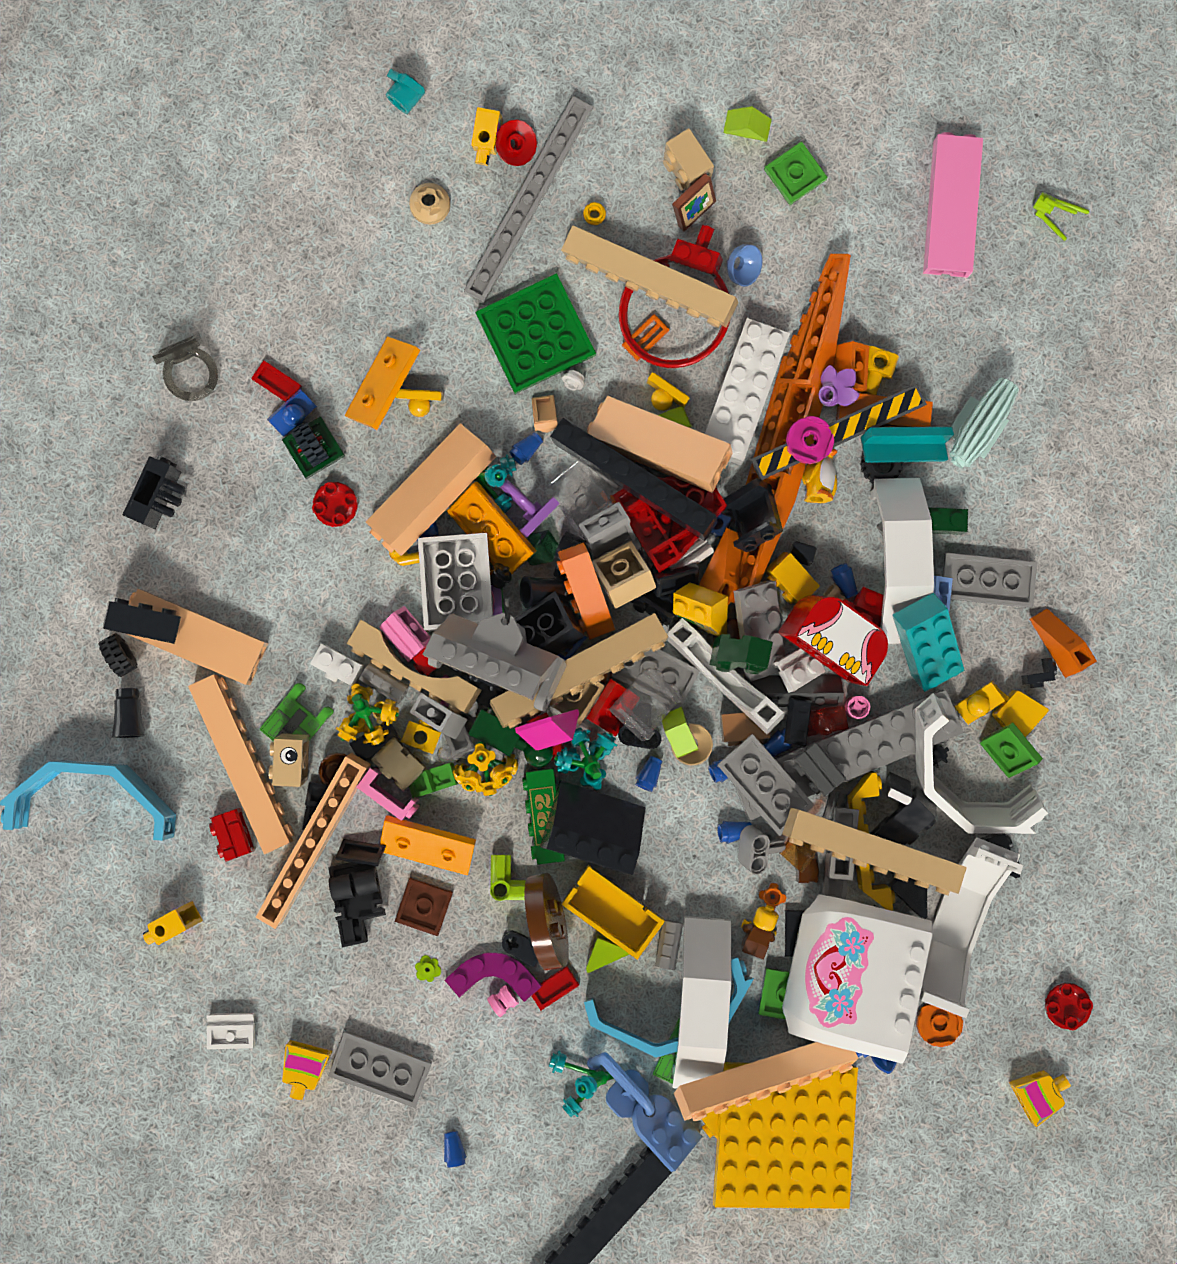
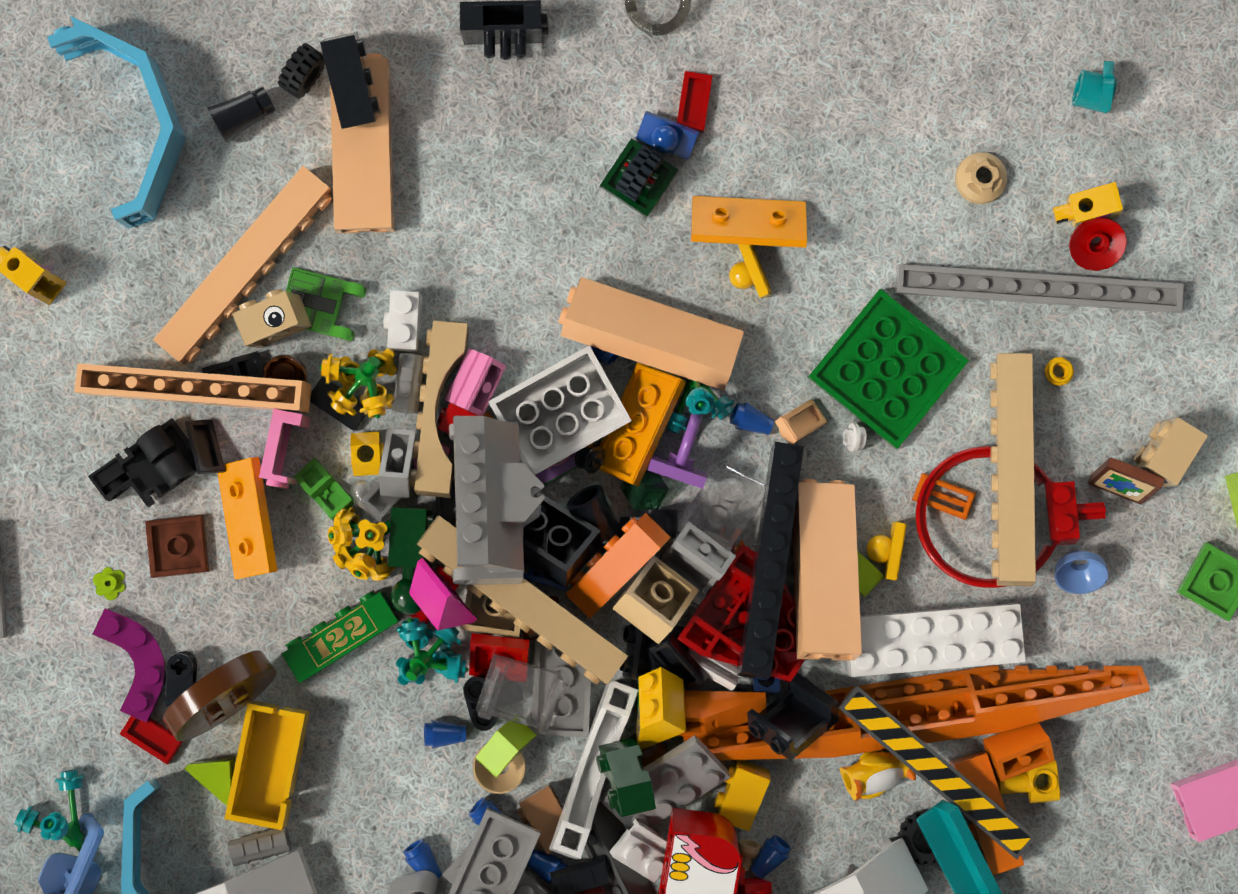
camera: 65 degrees right, 0 degrees up
red brick [209,808,255,862] -> none
red dish [312,482,358,527] -> none
dark tan brick [371,737,426,792] -> none
yellow arm [389,550,419,566] -> none
bright pink wheel [487,985,519,1017] -> none
lime piece [490,855,526,901] -> none
black slope [540,780,646,875] -> none
dark pink plate [786,416,834,464] -> none
black slope [790,541,817,566] -> none
medium lavender plate [819,365,860,407] -> none

